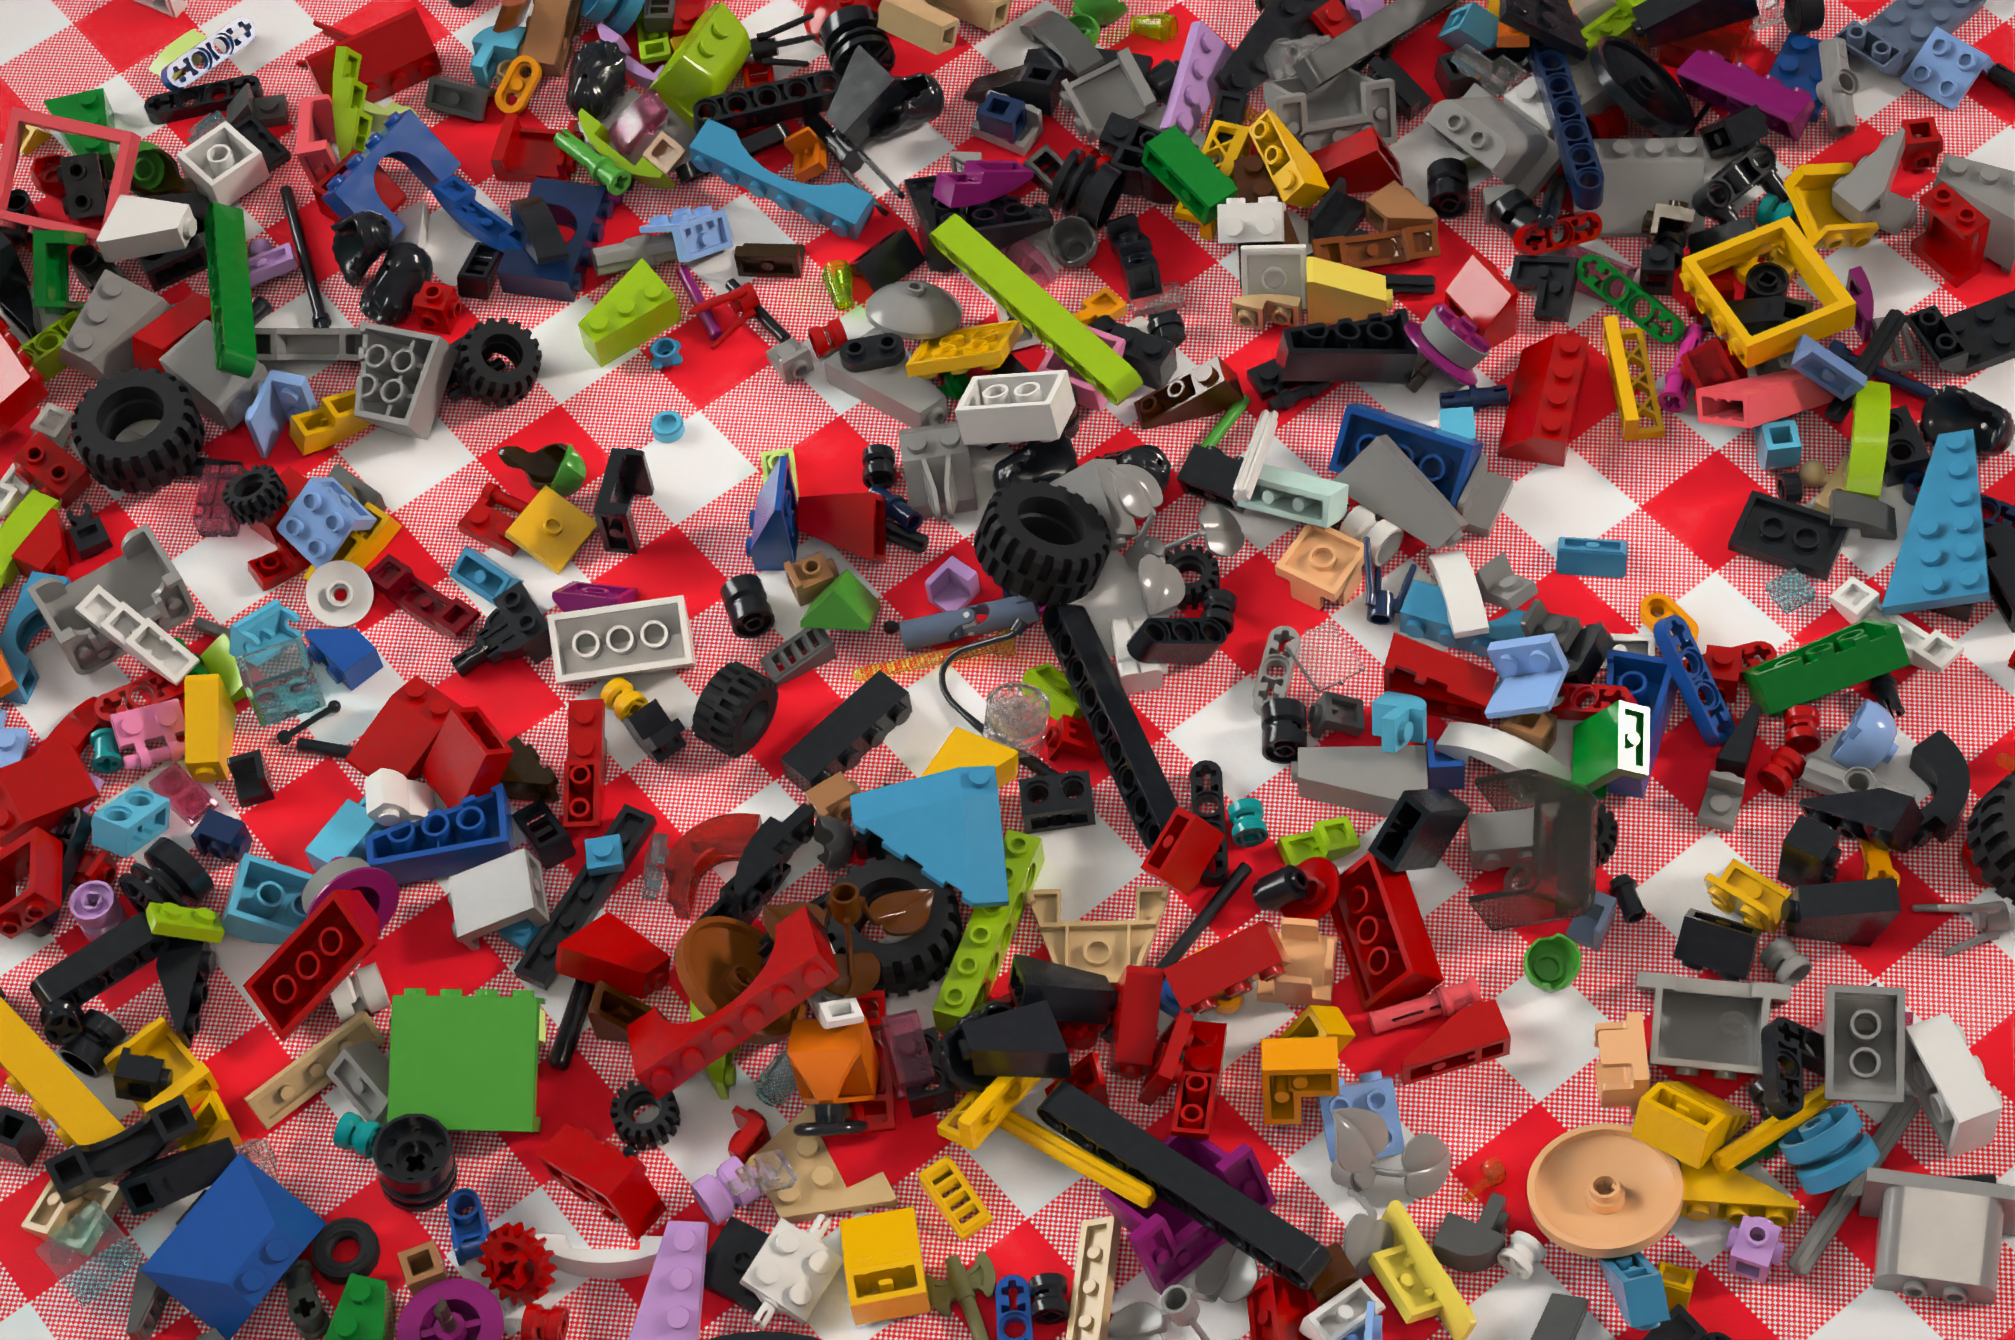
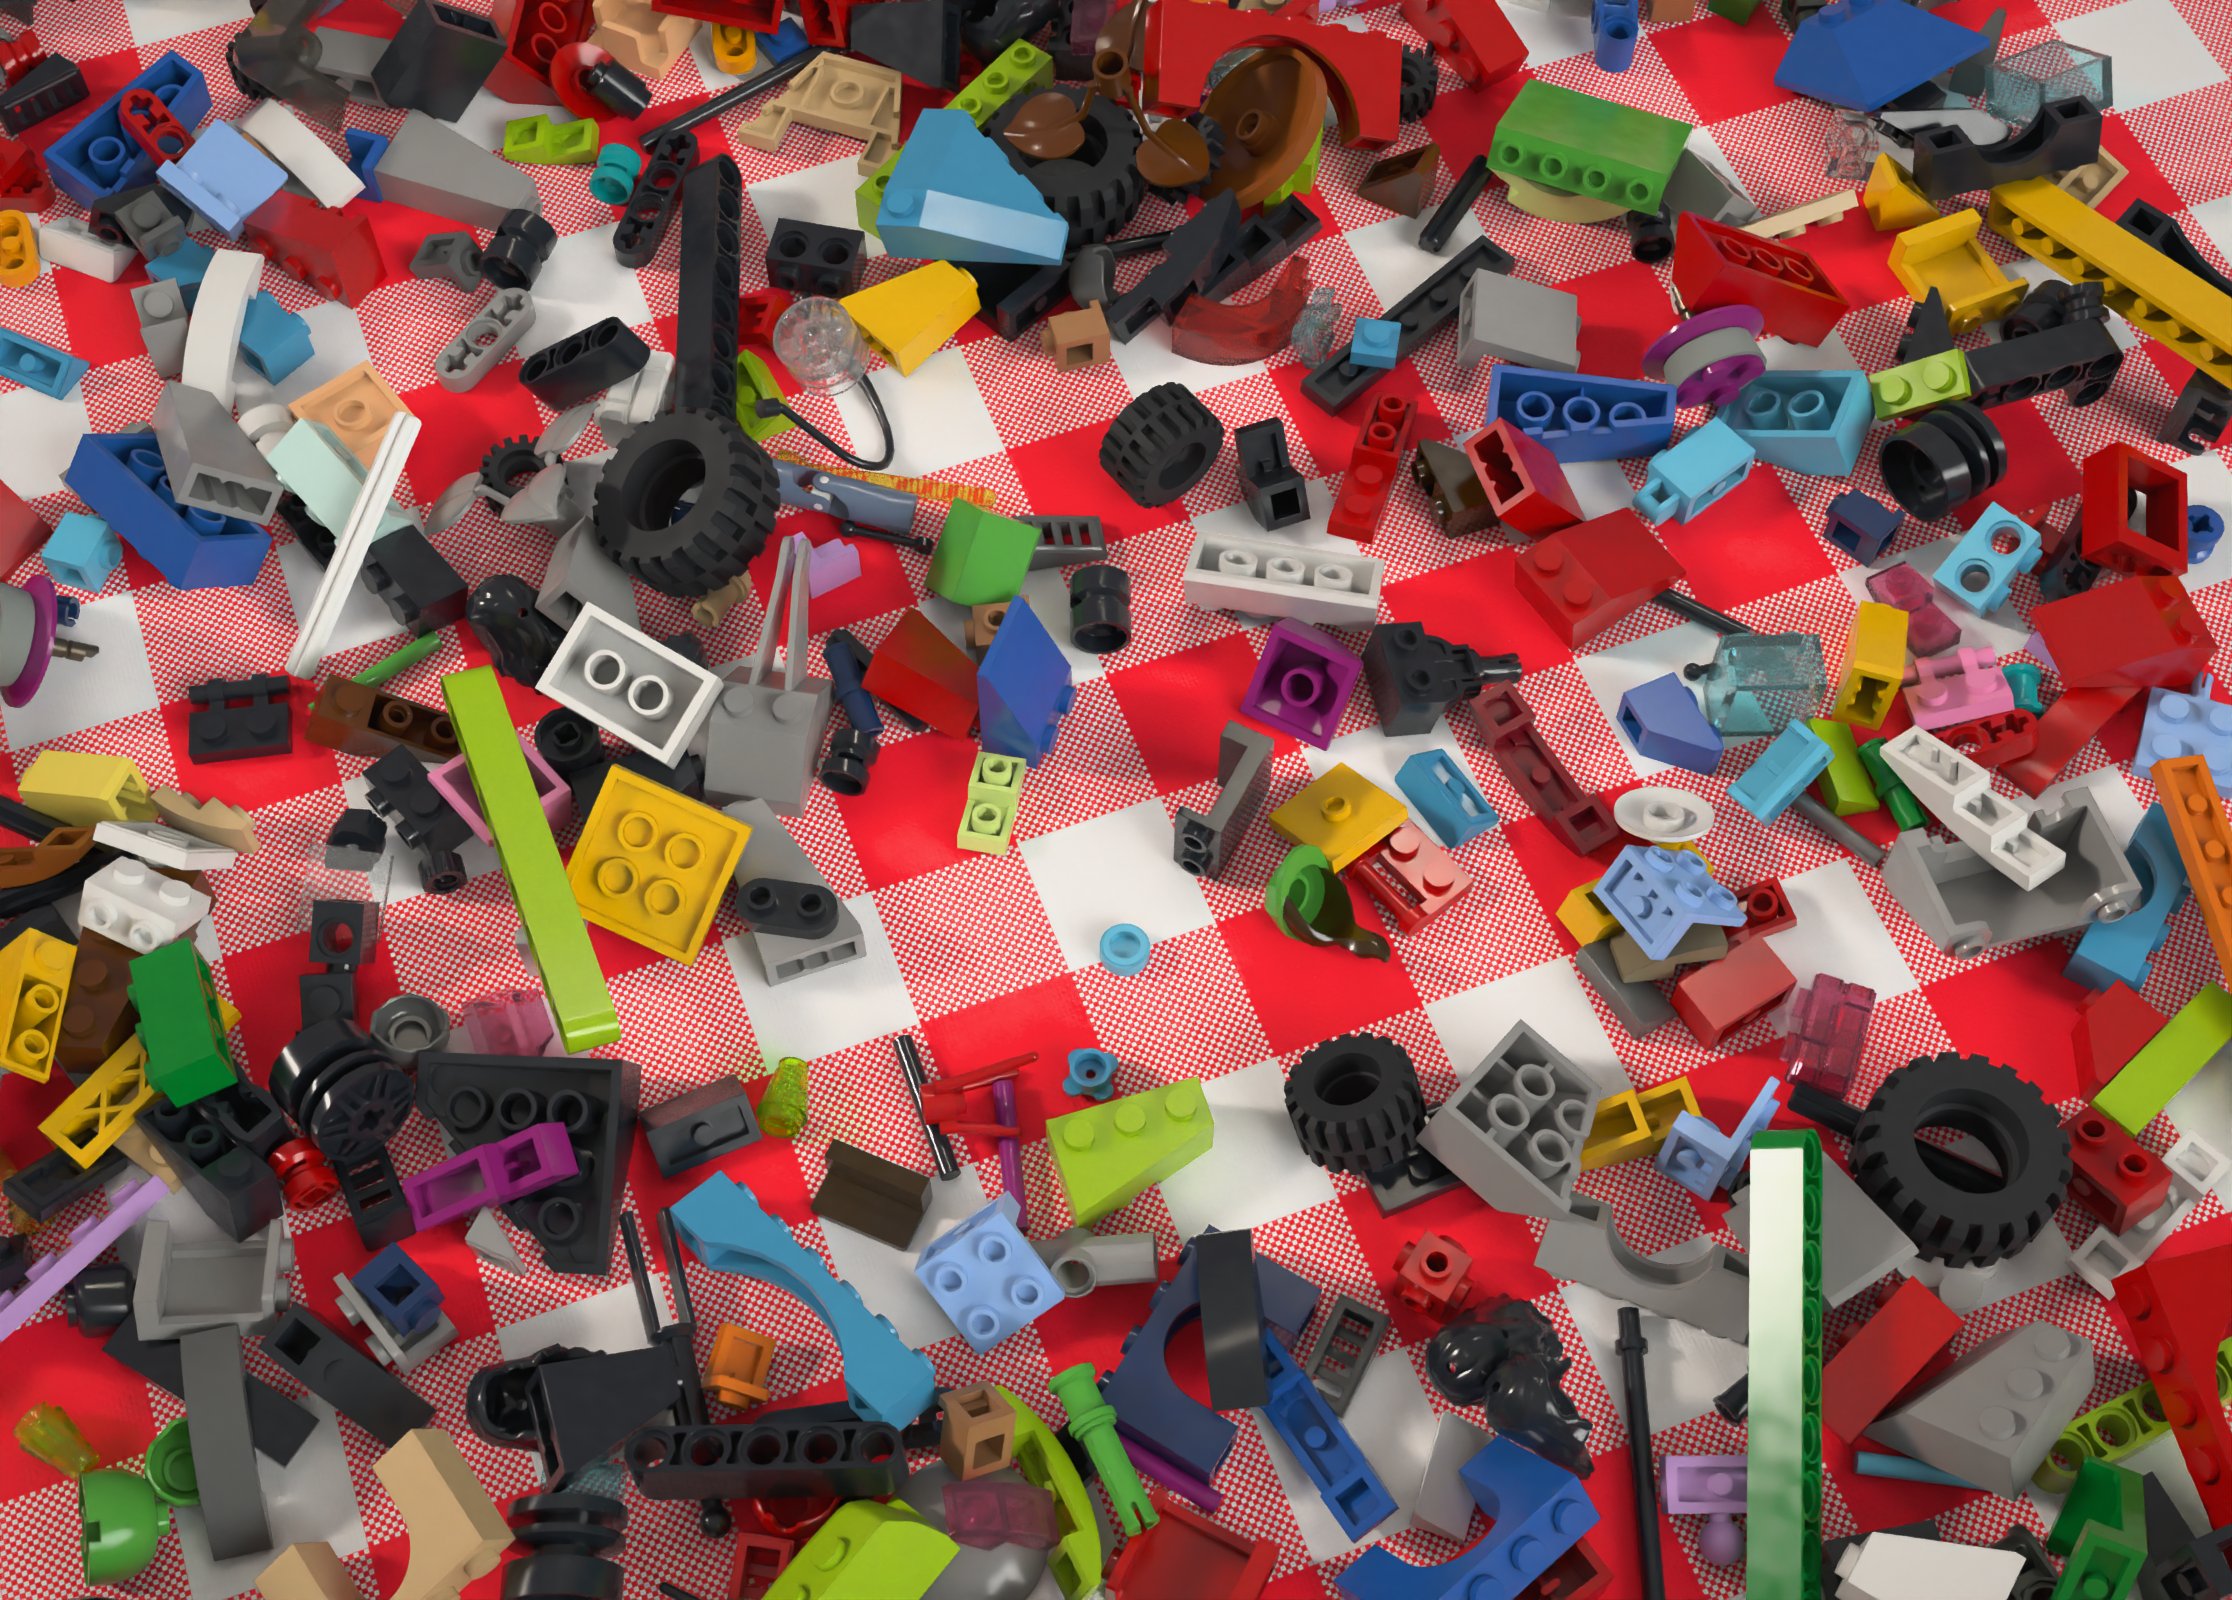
camera: 170 degrees left, 5 degrees up
black plate [66,503,113,560] -> none
lavender wheel [69,880,128,942] -> none
black brick [113,1047,173,1103] -> none
black tyre [222,464,288,525] -> none
black panel [227,749,275,808] -> none
black tyre [311,1217,381,1285] -> none
teal wheel [333,1112,383,1159] -> none
white brick [364,768,435,826] -> none
black wheel [373,1114,458,1212] -> none
black slope [511,798,576,870] -> none
red slope [555,911,671,999] -> none
yellow wheel [600,676,648,722] -> none
light grey bracket [766,337,814,384] -> none
black brick [781,670,913,792] -> none
red wheel [807,318,848,359] -> none
light grey dish [865,280,963,340] -> none
light orange plate [1073,286,1127,327] -> none
red brick [1140,806,1225,897] -> none
black wheel [1200,588,1237,635] -> none
black wedge [1276,308,1418,383] -> none
clear piece [1284,621,1366,694] -> none
dark blue plant [1363,536,1417,625] -> none
medium azure brick [1372,691,1427,753] -> none
green panel [1572,700,1650,800] -> none
blue beam [1653,615,1736,747] -> none
light grey bracket [1697,770,1746,833] -> none

